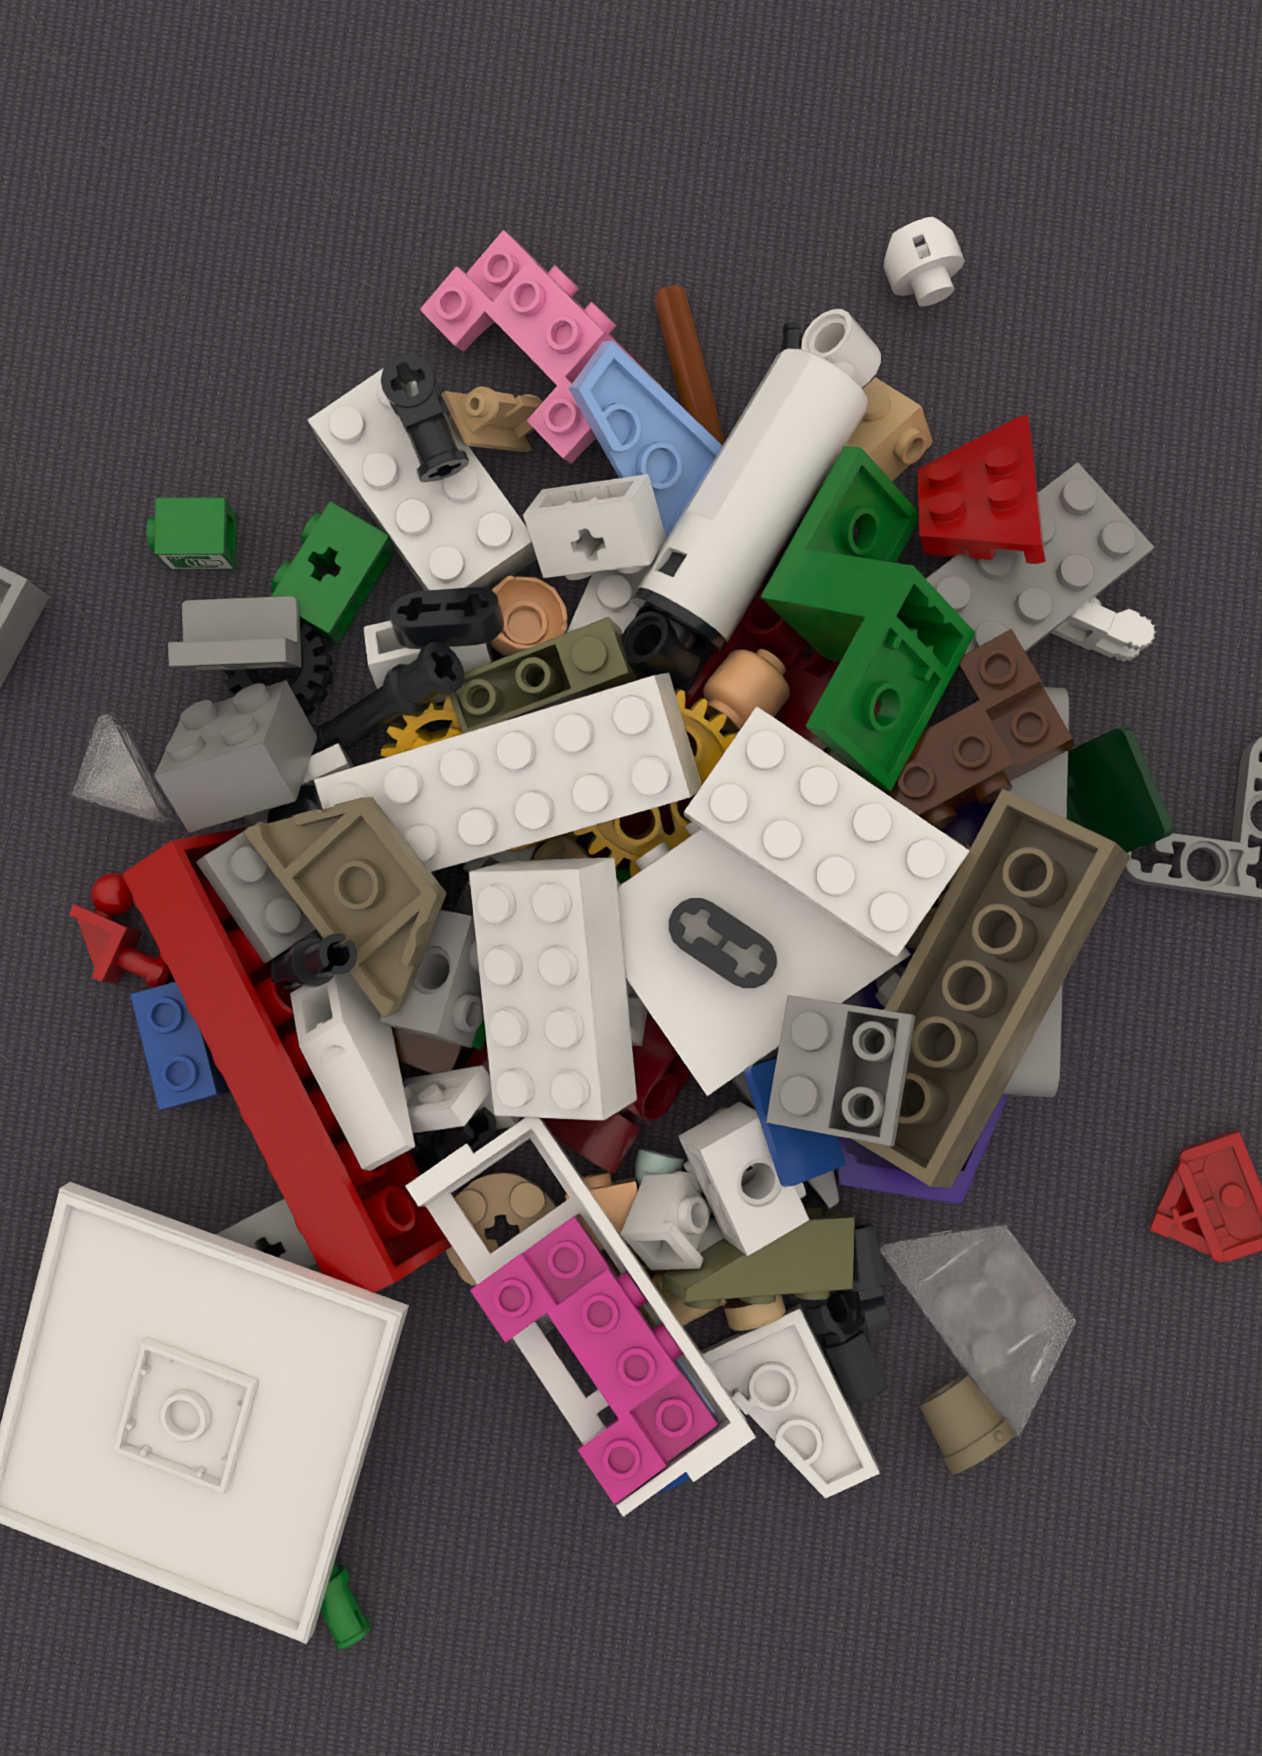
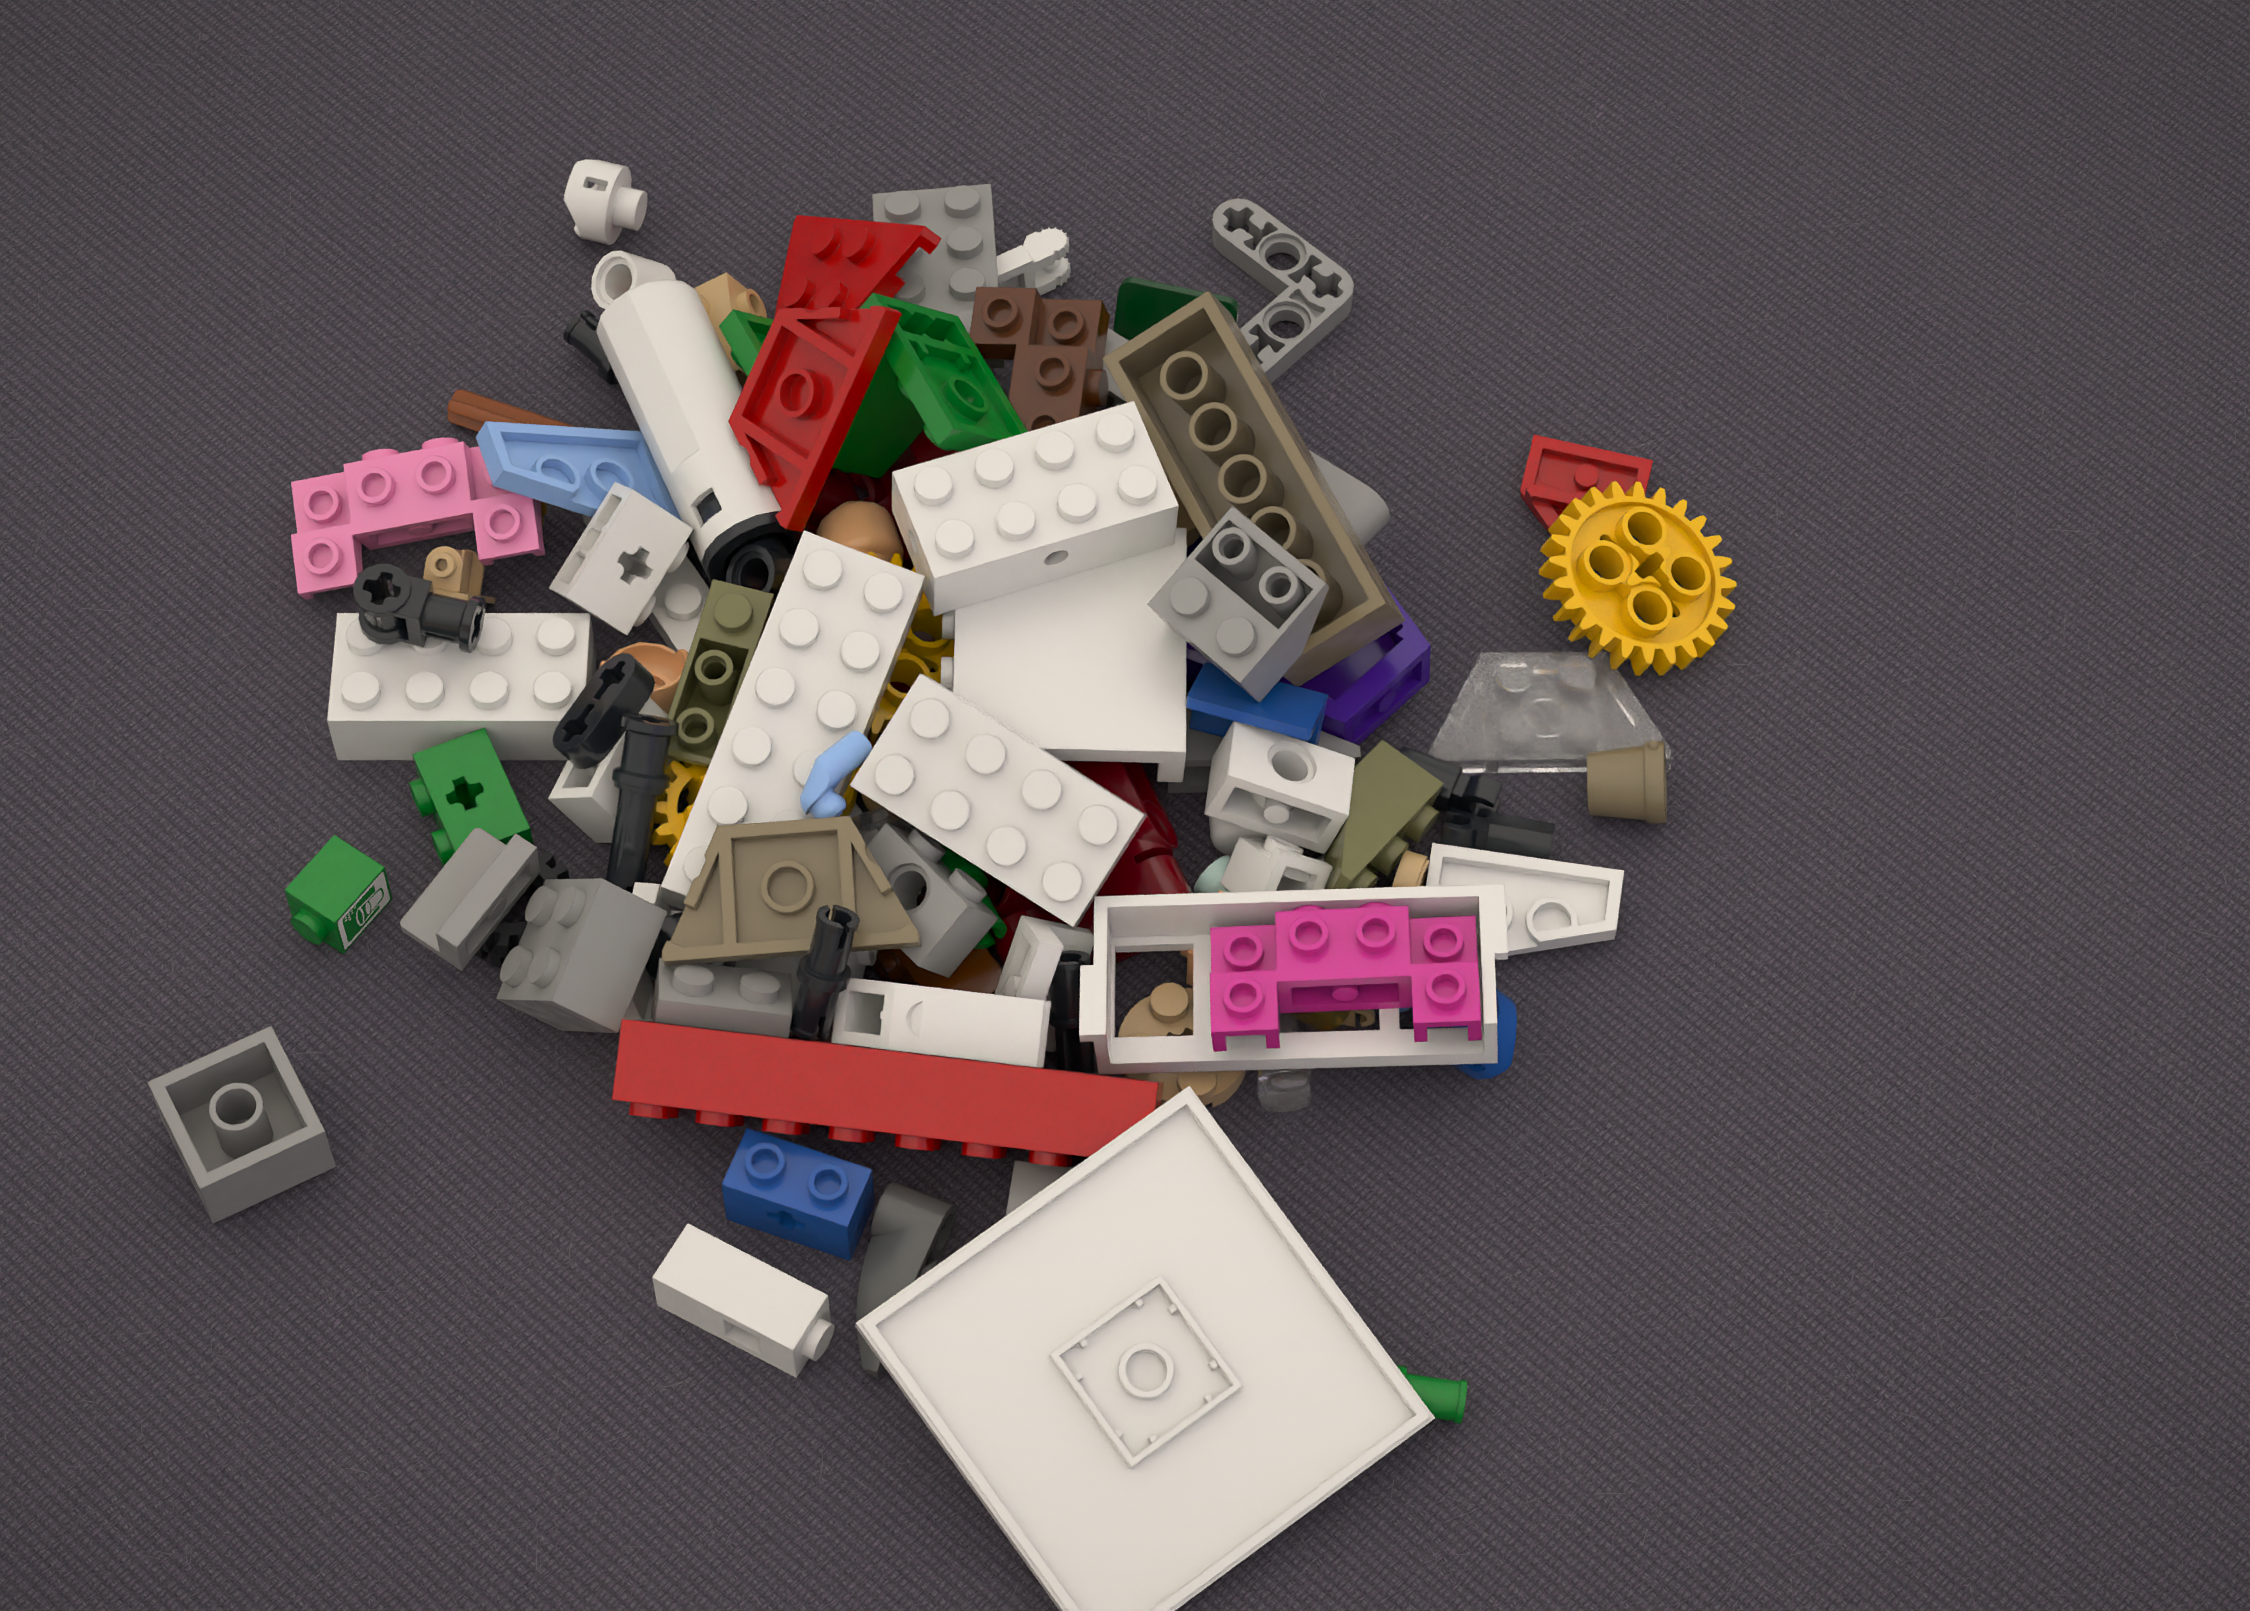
camera: 55 degrees left, 25 degrees down
red piece [69,873,173,988] -> none
clear slope [71,712,175,827] -> none
black beam [669,898,777,988] -> none
none -> white brick [652,1224,834,1378]
none -> red wing [728,306,902,532]
none -> light blue arm [800,731,872,818]
none -> dark grey piece [856,1181,957,1379]
none -> yellow gear [1539,481,1737,676]

